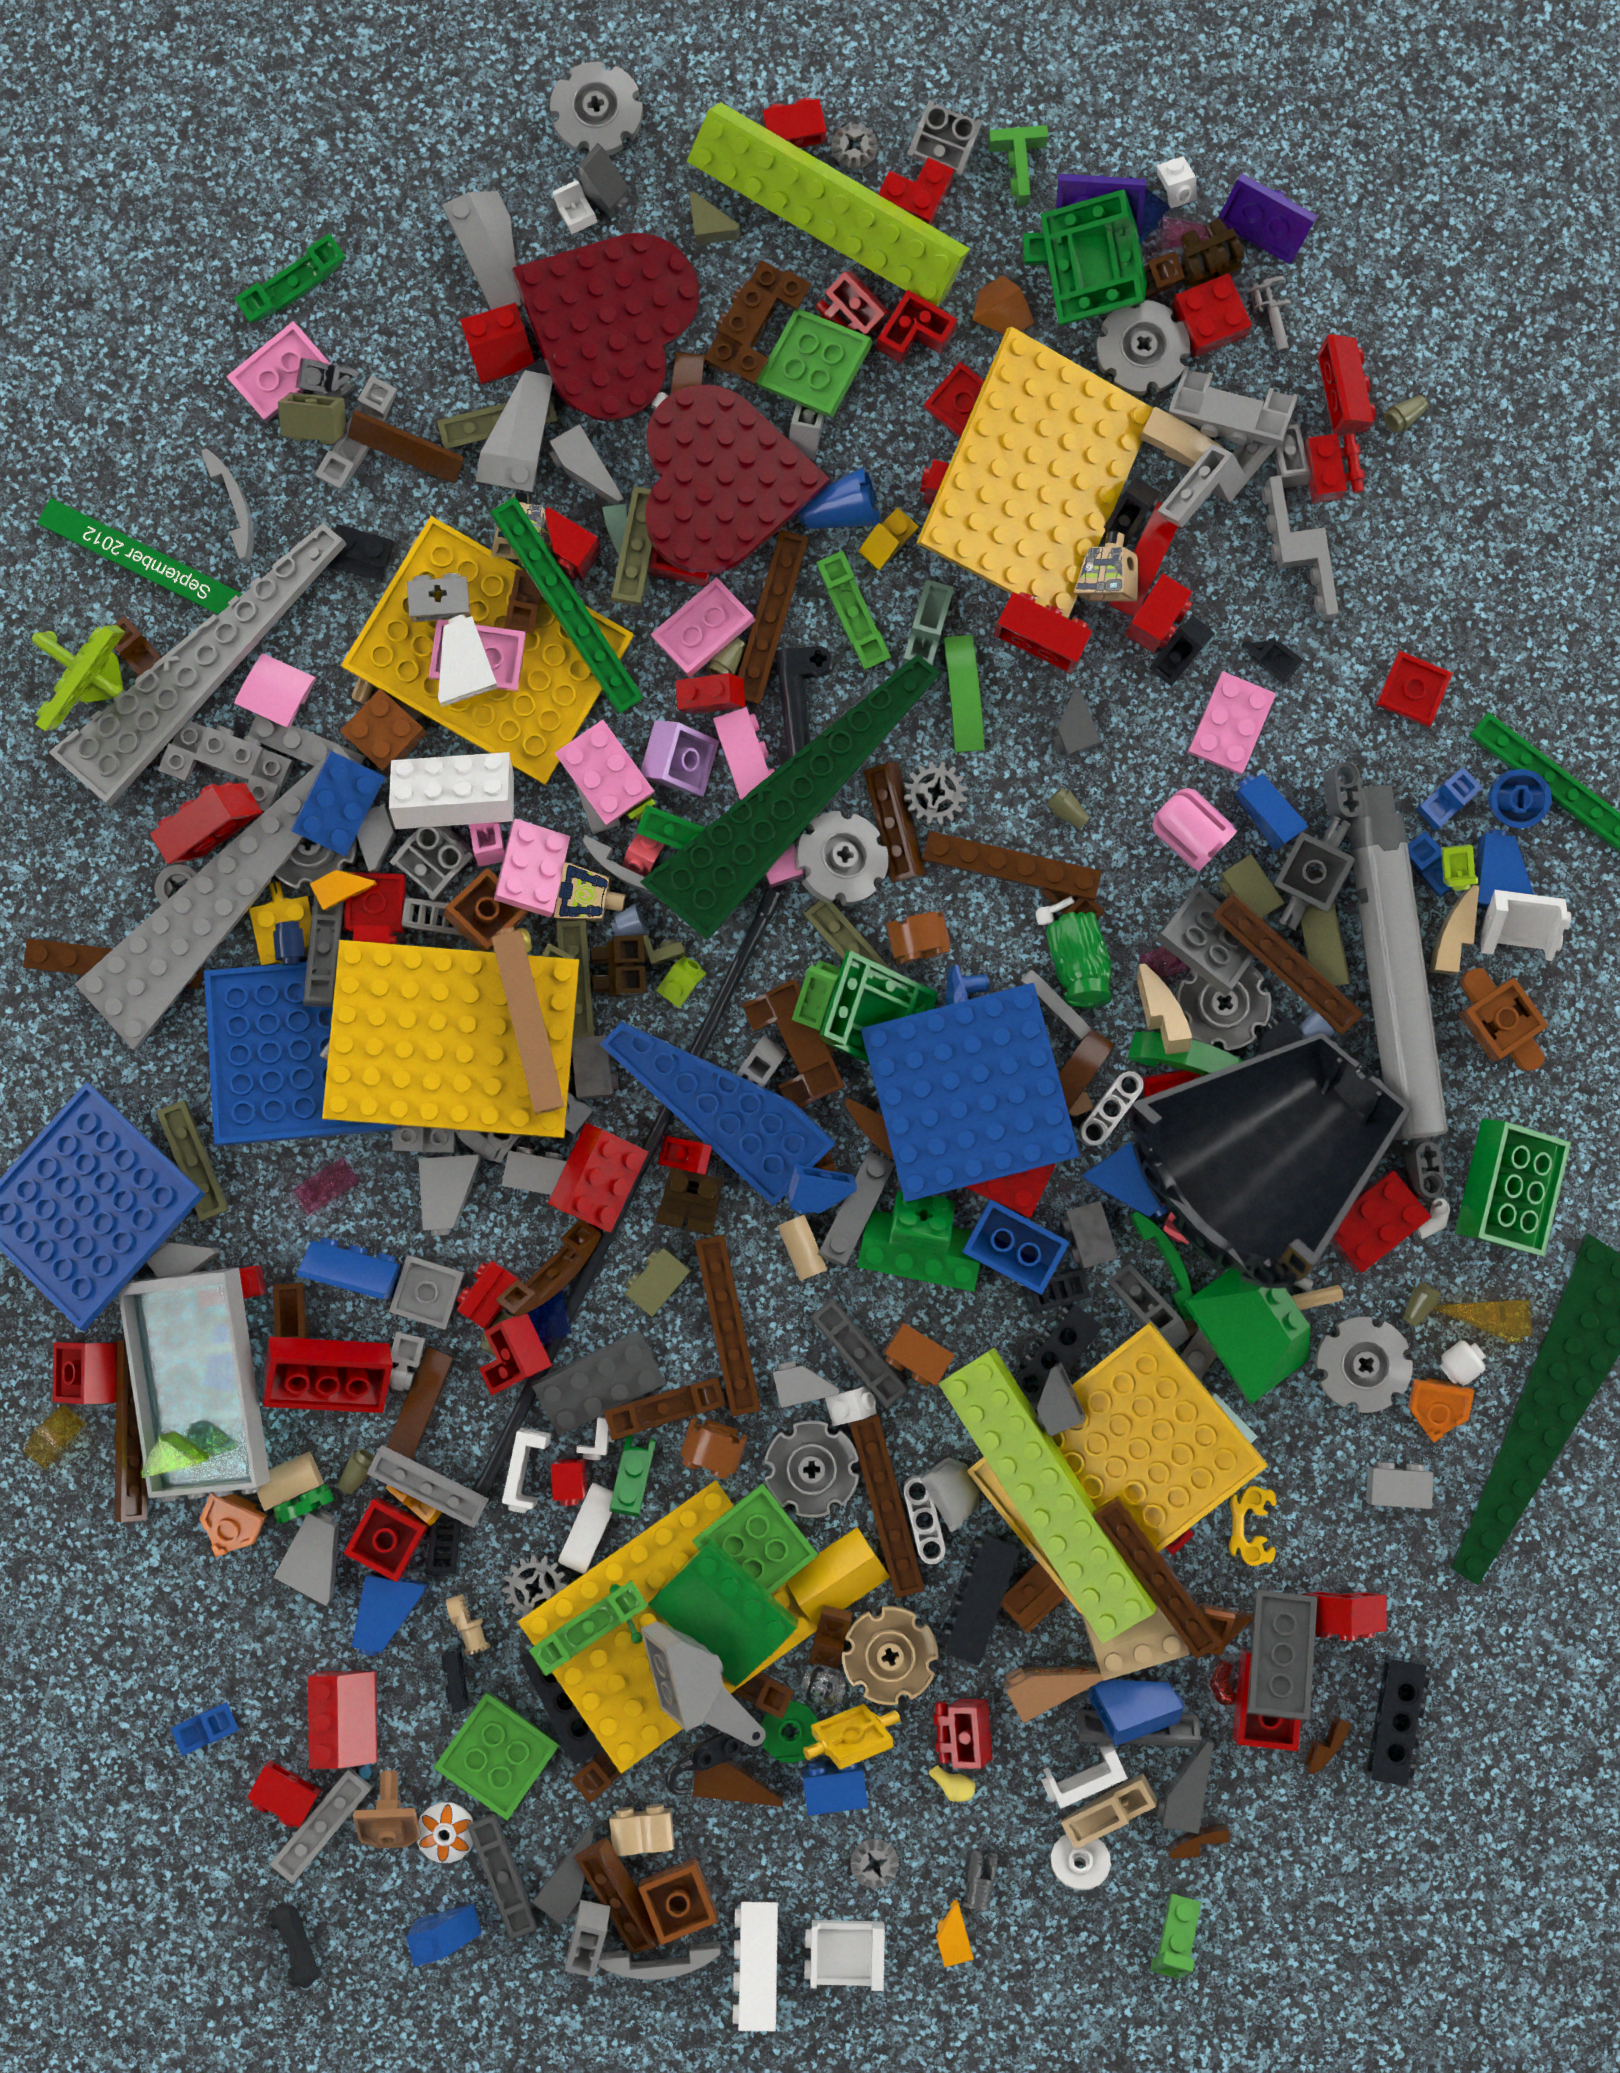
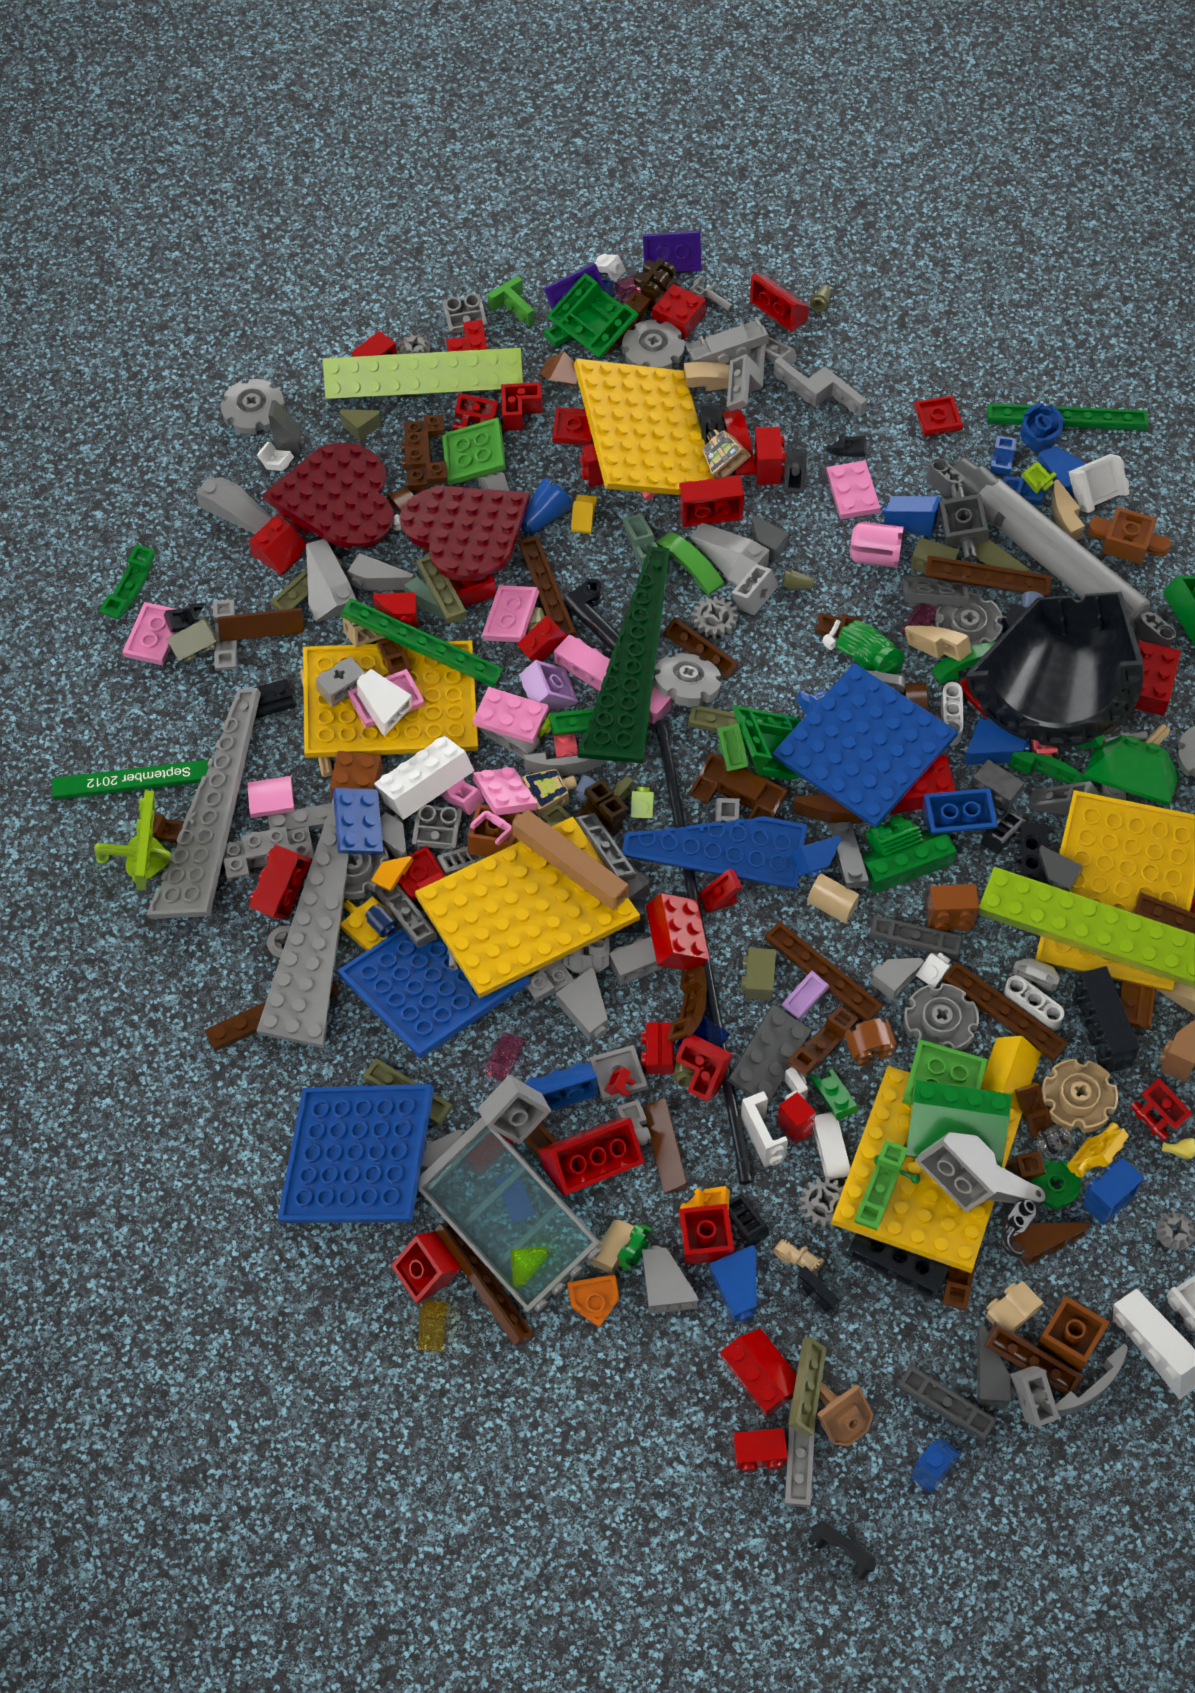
camera: 30 degrees left, 25 degrees down
blue slope [170,1702,239,1756] -> none
light grey slope [201,448,254,566] -> none
olive cone [337,1448,375,1495] -> none
light grey plate [367,1445,489,1528] -> none
dish [417,1802,473,1863] -> none
bright green plate [434,1691,560,1820] -> none
dark brown hips [655,1167,723,1236] -> none
bright green slope [816,551,891,670] -> none
dark orange brick [885,911,951,965] -> none
reddish brown plate [923,831,1102,901] -> none
red brick [1304,434,1365,504] -> none
white arm [1416,1198,1450,1240] -> none
none -> bright pink piece [470,811,512,845]
none -> light grey brick [478,1075,551,1145]
none -> dark grey plate [575,813,636,881]
none -> red tile [604,1067,636,1097]
none -> light grey wedge [690,523,769,587]
none -> light grey brick [732,564,779,615]
none -> lavender tile [781,971,830,1021]
none -> olive plate [788,1336,827,1438]

